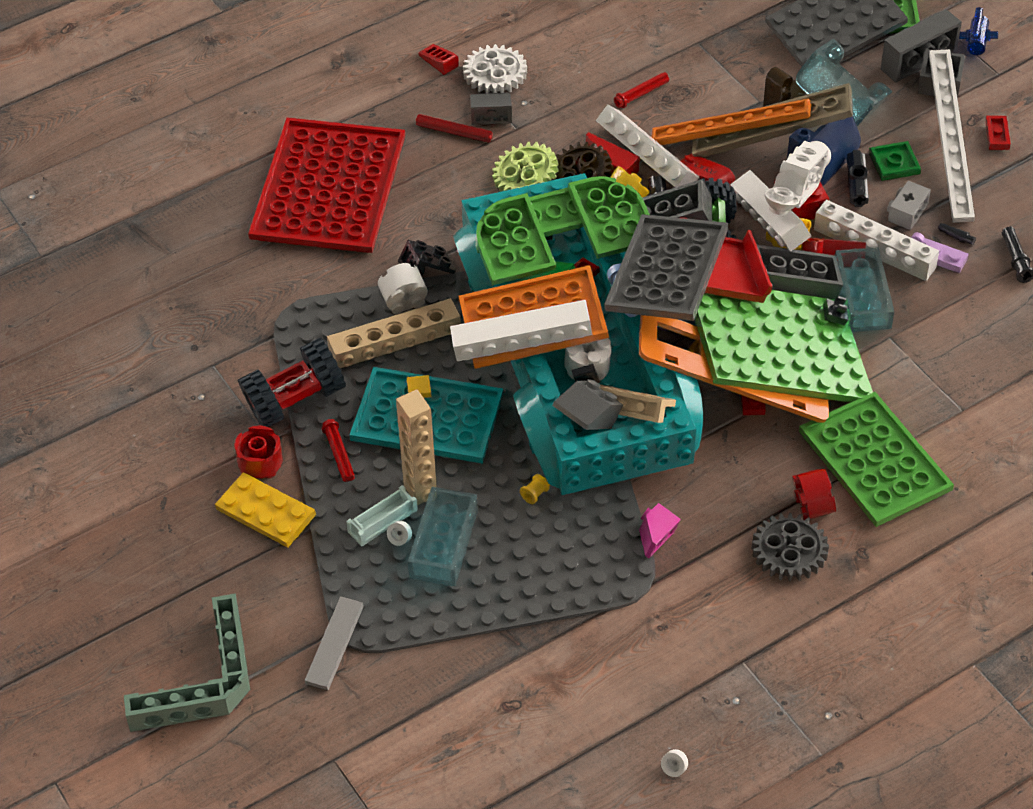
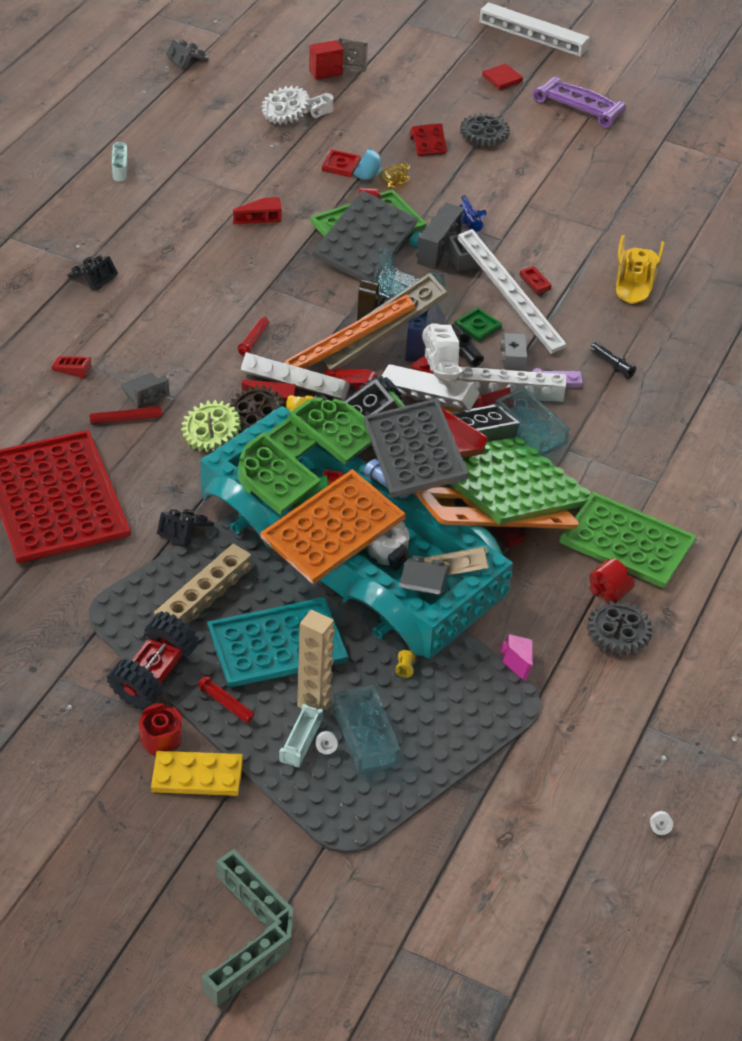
camera: 35 degrees left, 5 degrees down
light grey tile [304,596,364,690] -> none
white brick [378,263,428,314] -> none
yellow tile [406,375,431,398] -> none
white brick [450,300,593,361] -> none
white gear [463,44,527,94] -> none
black tile [823,296,849,326] -> none
black animal [938,223,976,245] -> none

